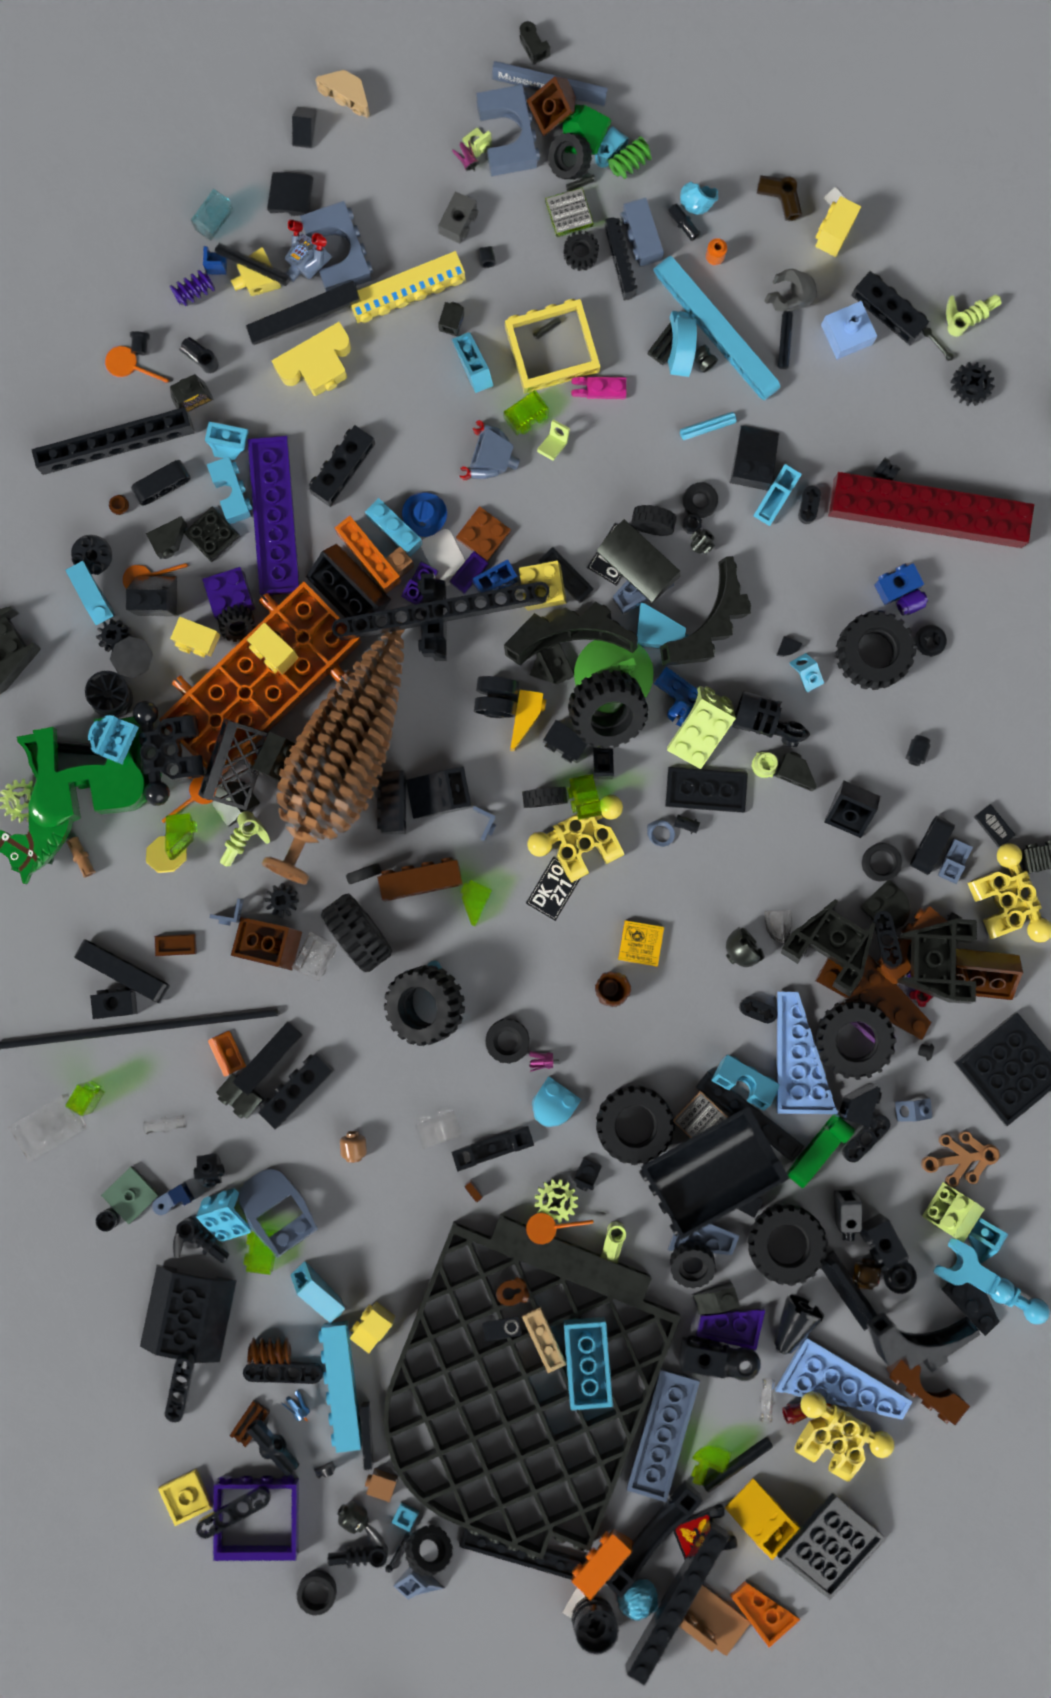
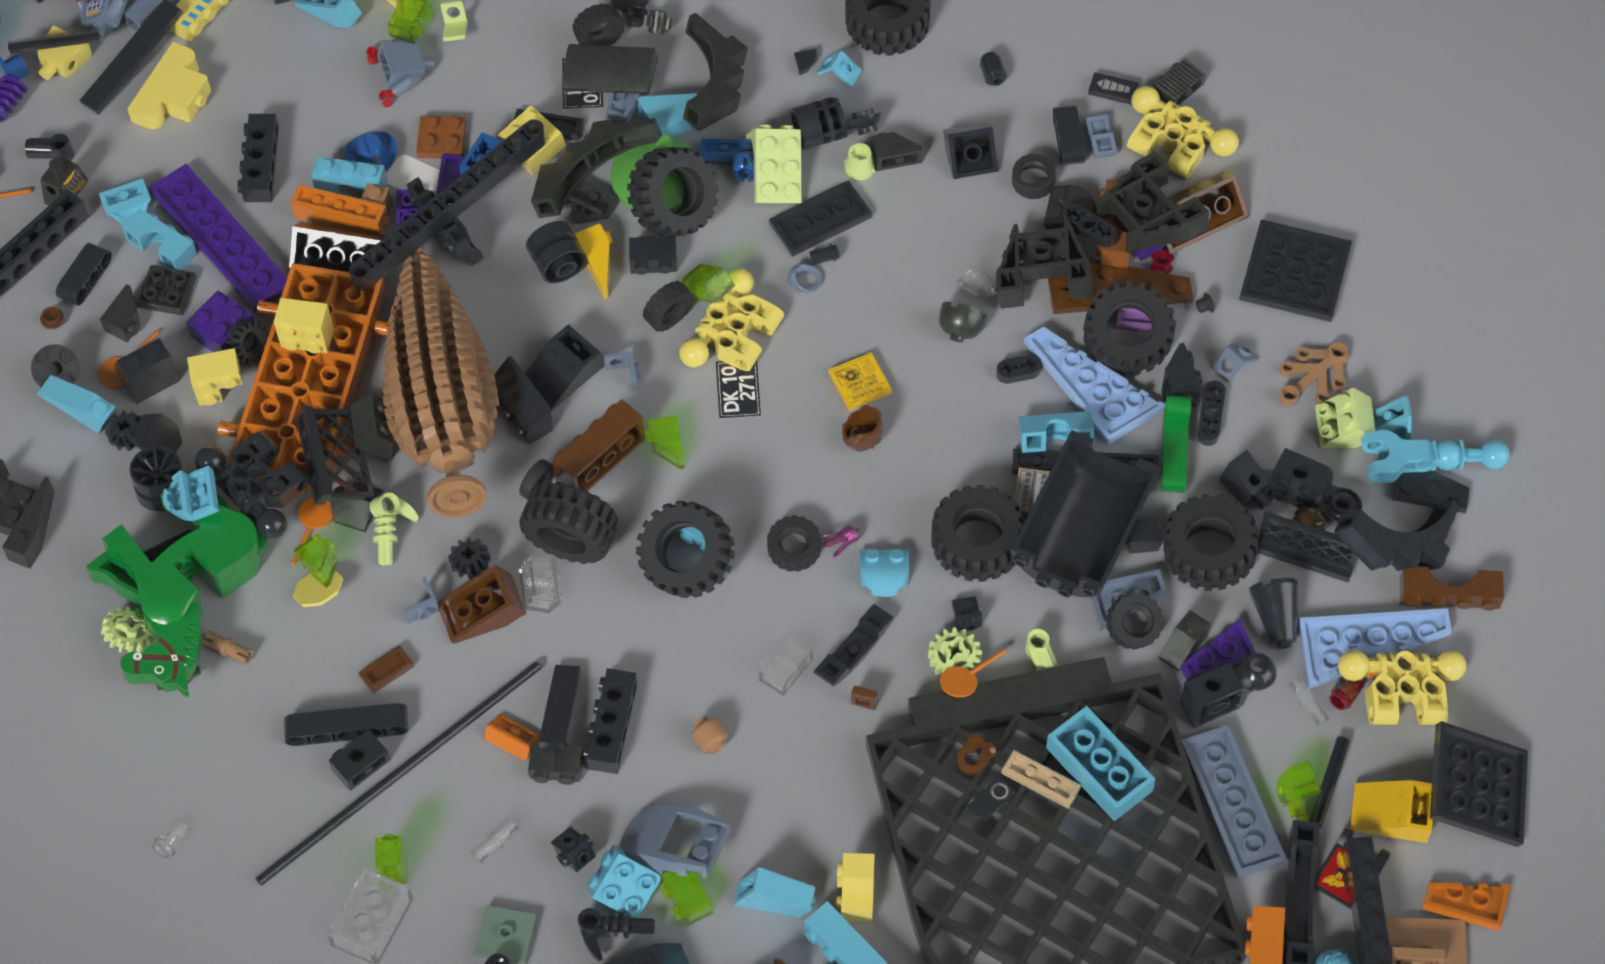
camera: 30 degrees left, 25 degrees down
leg [152,1182,195,1215] -> none
black slope [592,748,614,780] -> none

